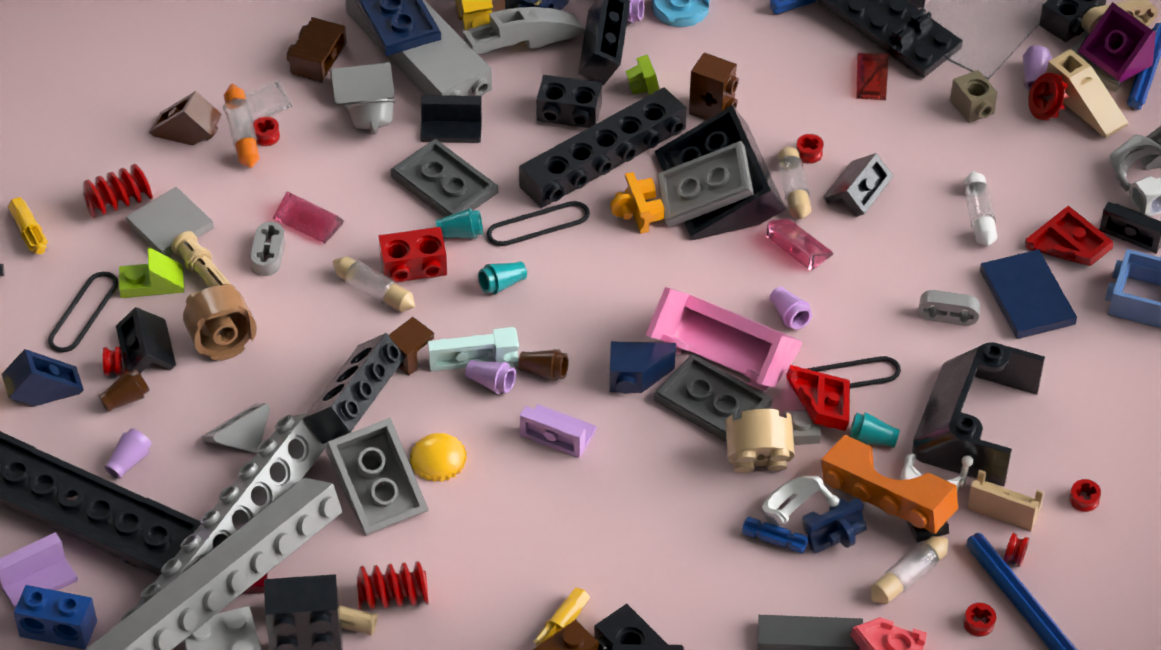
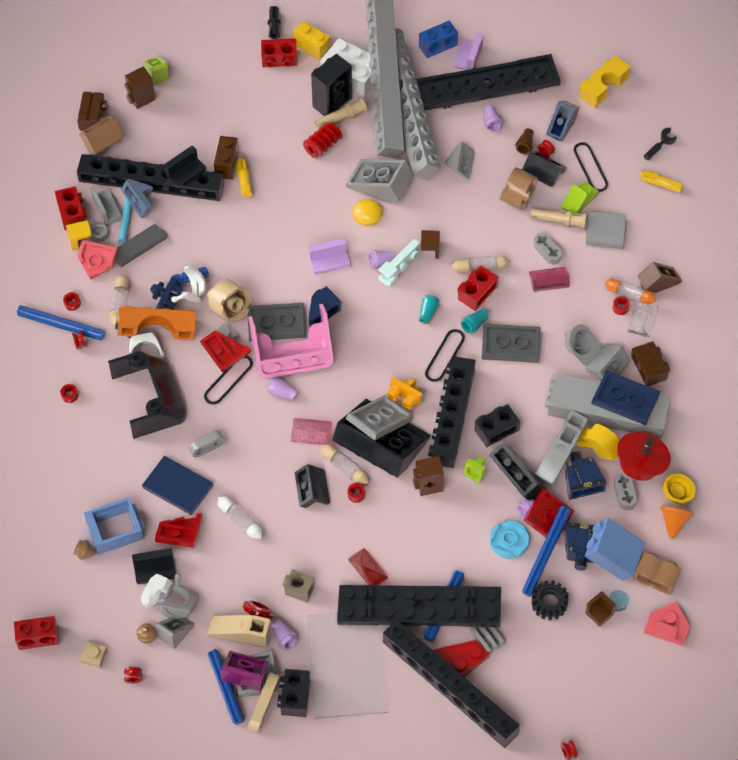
camera: 140 degrees right, 10 degrees up
red piece [83,164,153,219] -> none
black brick [303,333,405,444] -> none
black panel [420,95,482,143] -> none
reddish brown cone [518,349,569,381] -> none
teal cone [849,412,900,448] -> none
tan hinge [967,470,1044,531] -> none

